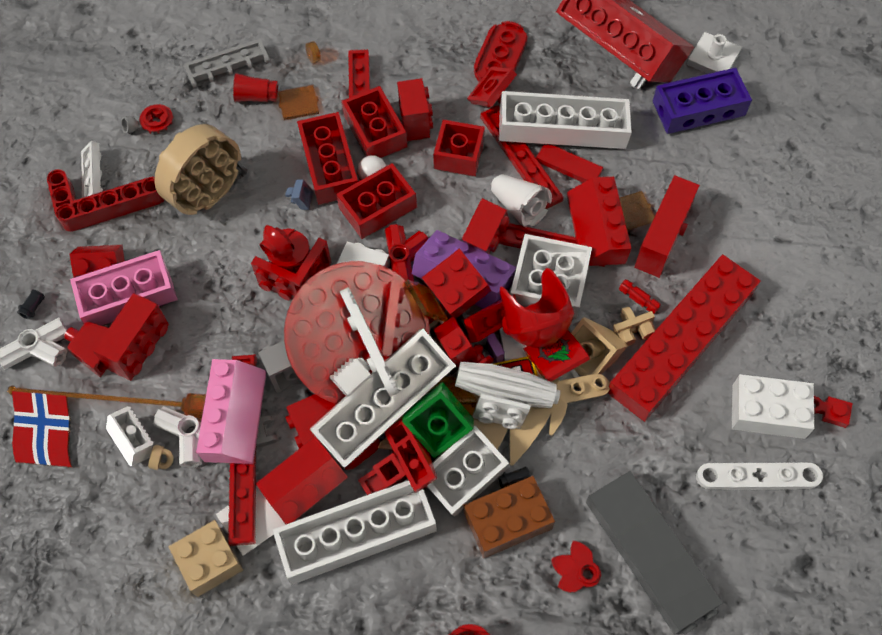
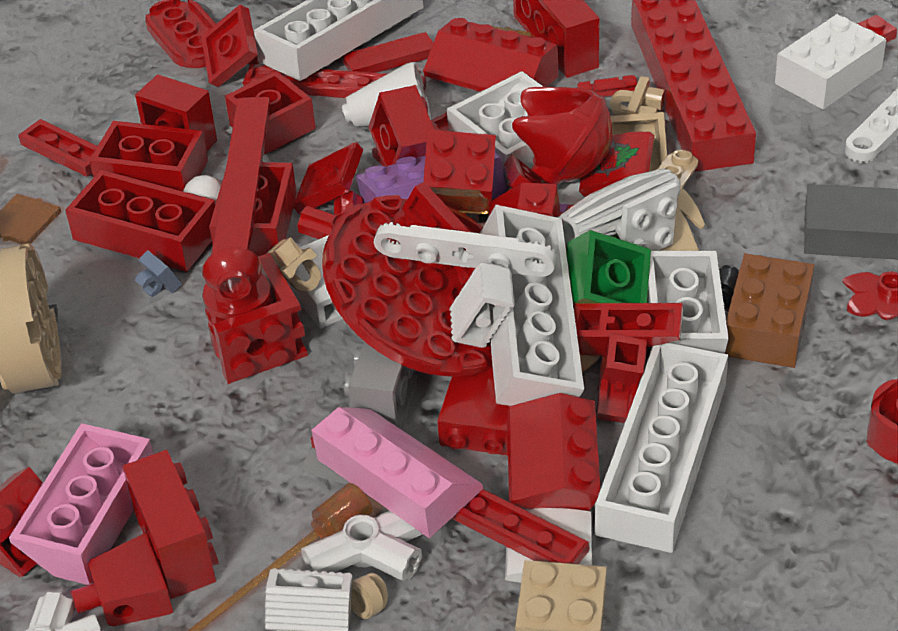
camera: 50 degrees left, 20 degrees down
none -> red tile [212,97,271,254]
none -> tan hips [267,237,321,292]
none -> red tile [293,142,364,215]

